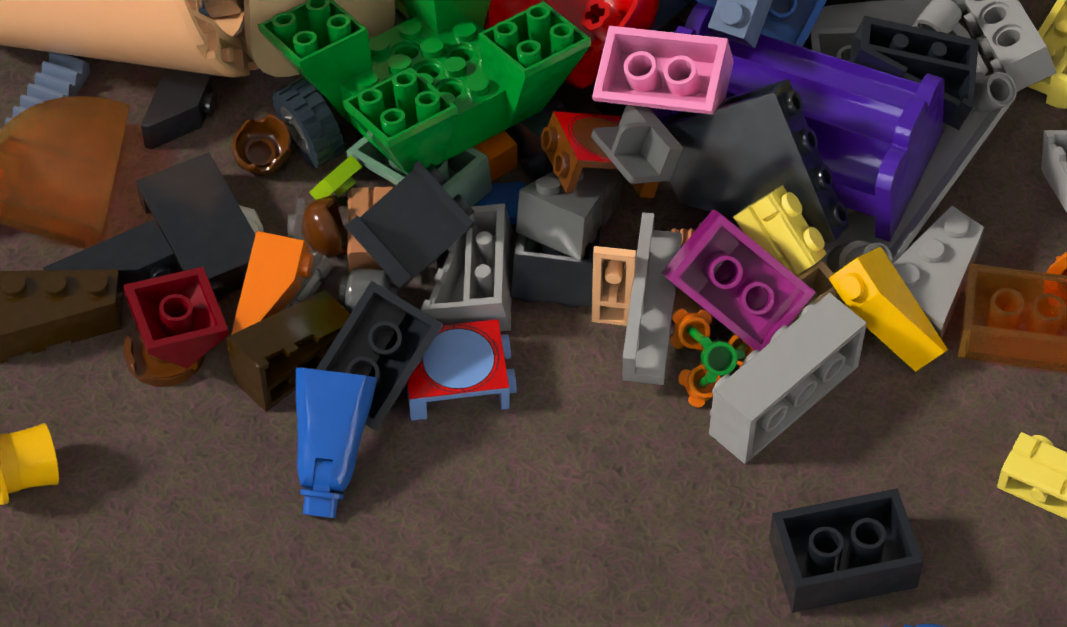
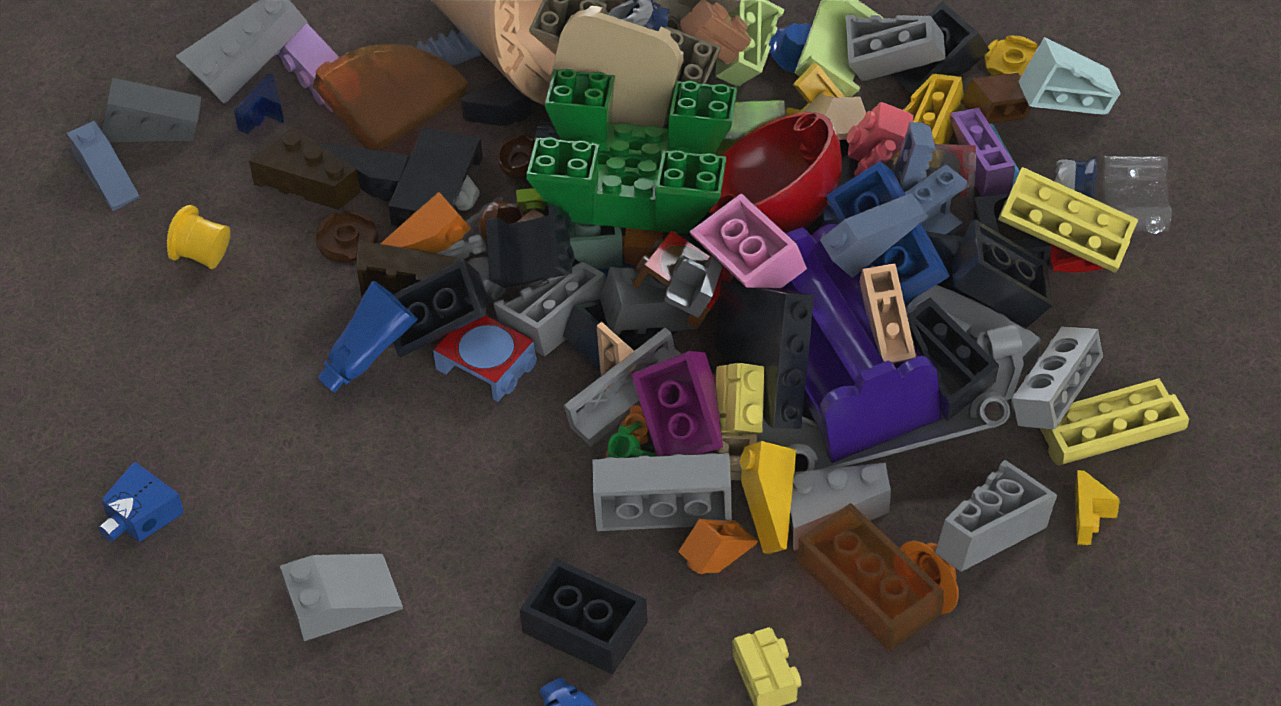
camera: 45 degrees right, 5 degrees down
dark red slope [124,267,228,369] -> none
none -> orange slope [678,519,758,574]
none -> light nougat slope [859,264,916,364]

